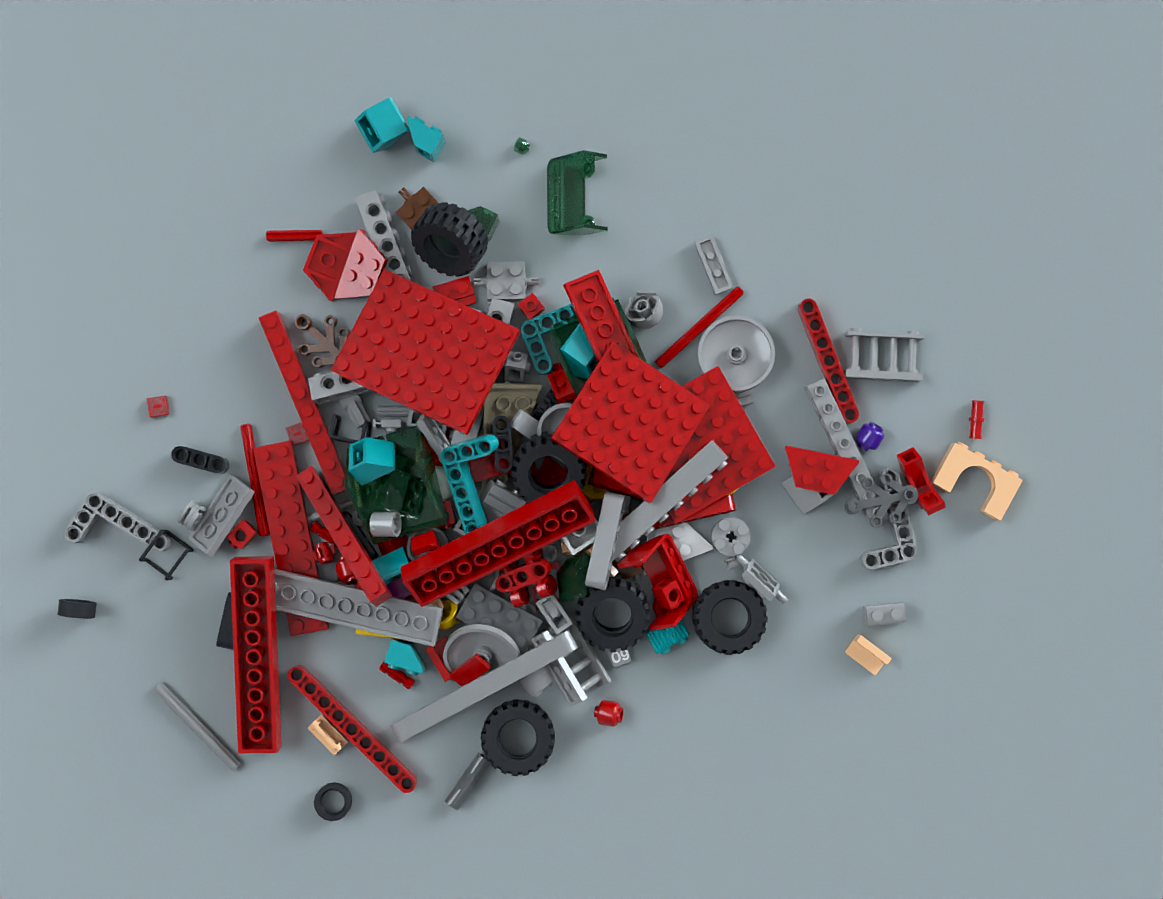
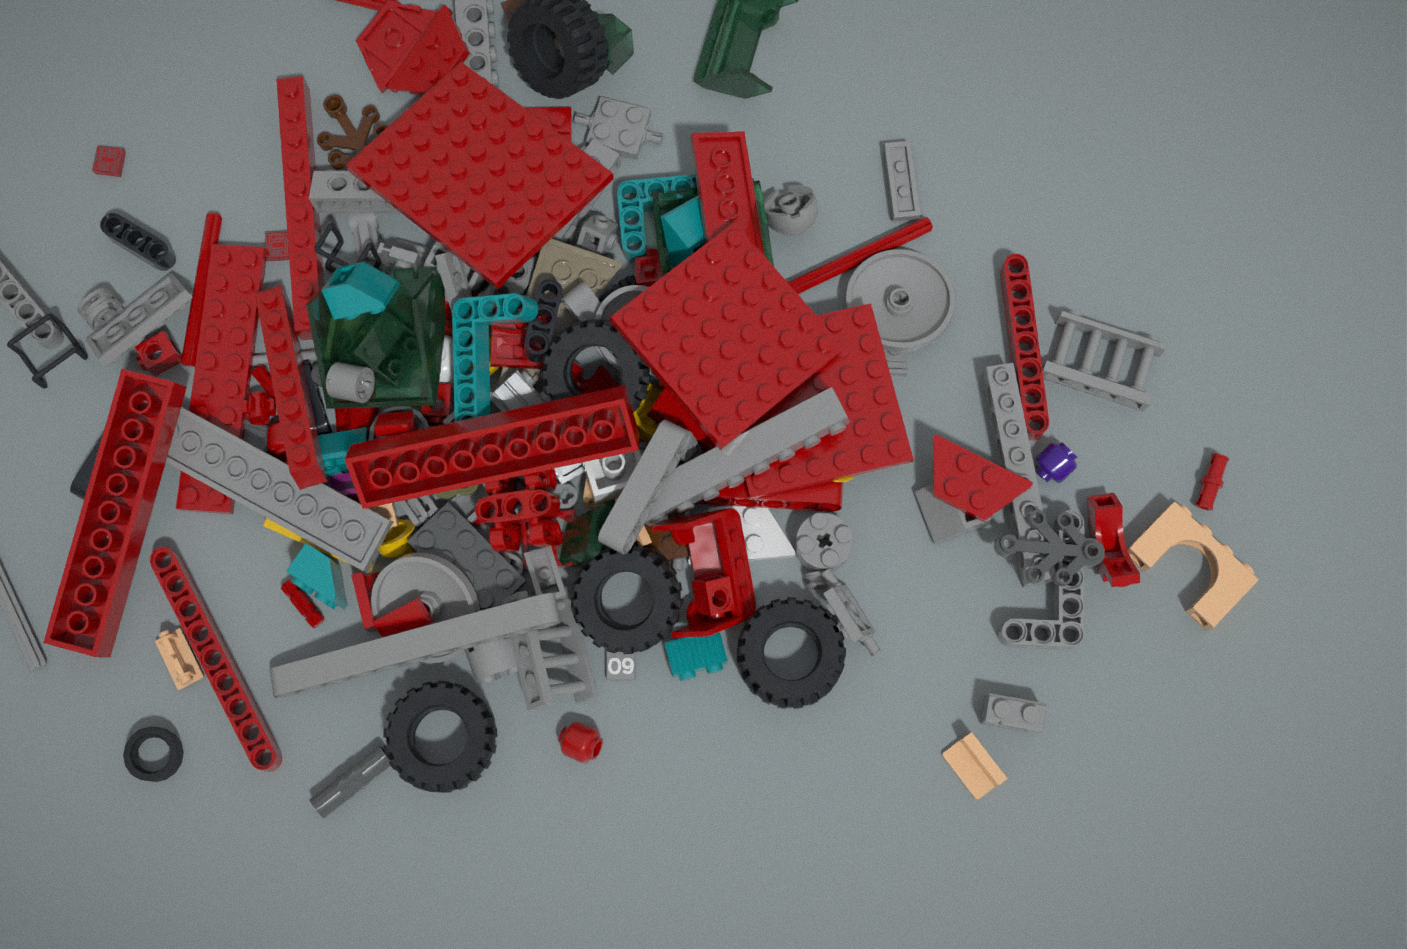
camera: 20 degrees right, 10 degrees down
red brick [518,292,545,320] -> none

